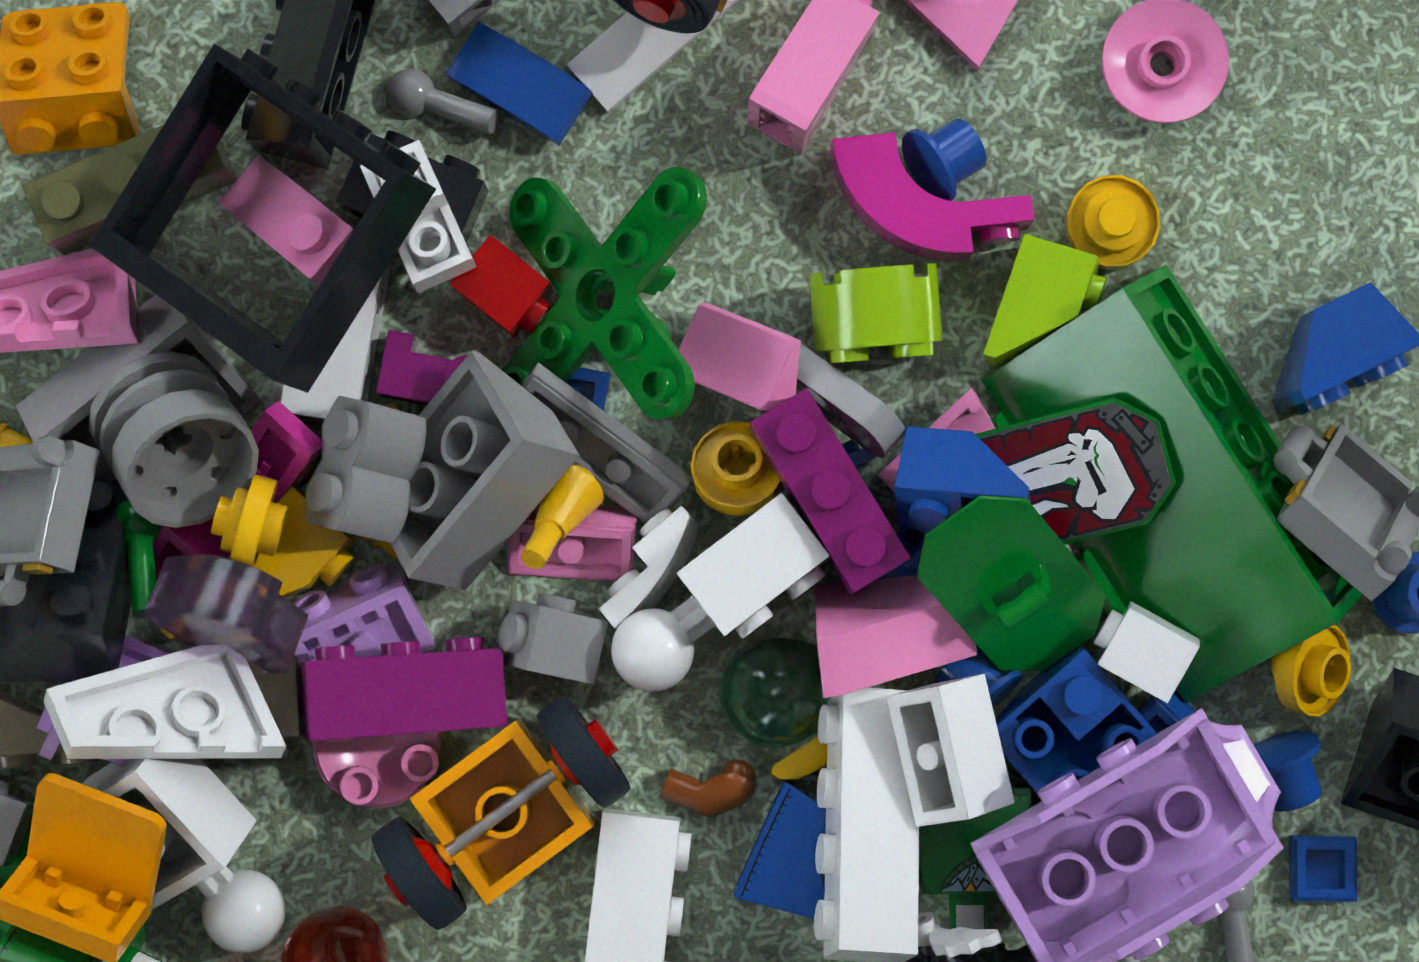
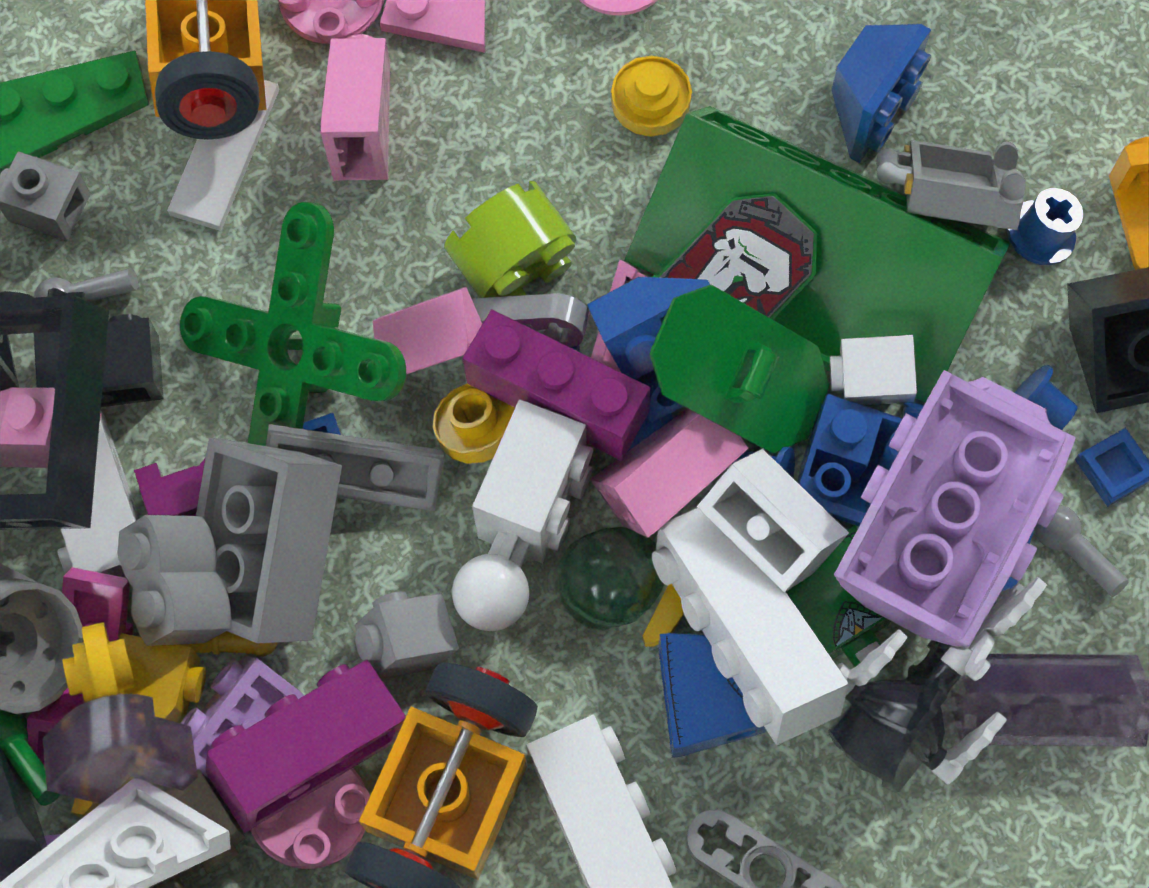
camera: 30 degrees left, 15 degrees down
white slope [360,140,477,293] -> none
blue slope [445,22,593,146] -> none
red brick [450,234,554,338] -> none
bright pink slope [506,504,637,582] -> none
yellow cone [521,464,604,569] -> none
white slope [599,506,700,629] -> none
dark orange arm [659,759,756,817] -> none
dark pink arch [829,132,1034,261] -> none
blue piece [901,119,987,201] -> none
lime slope [983,233,1107,368] -> none
yellow plate [1271,625,1351,717] -> none

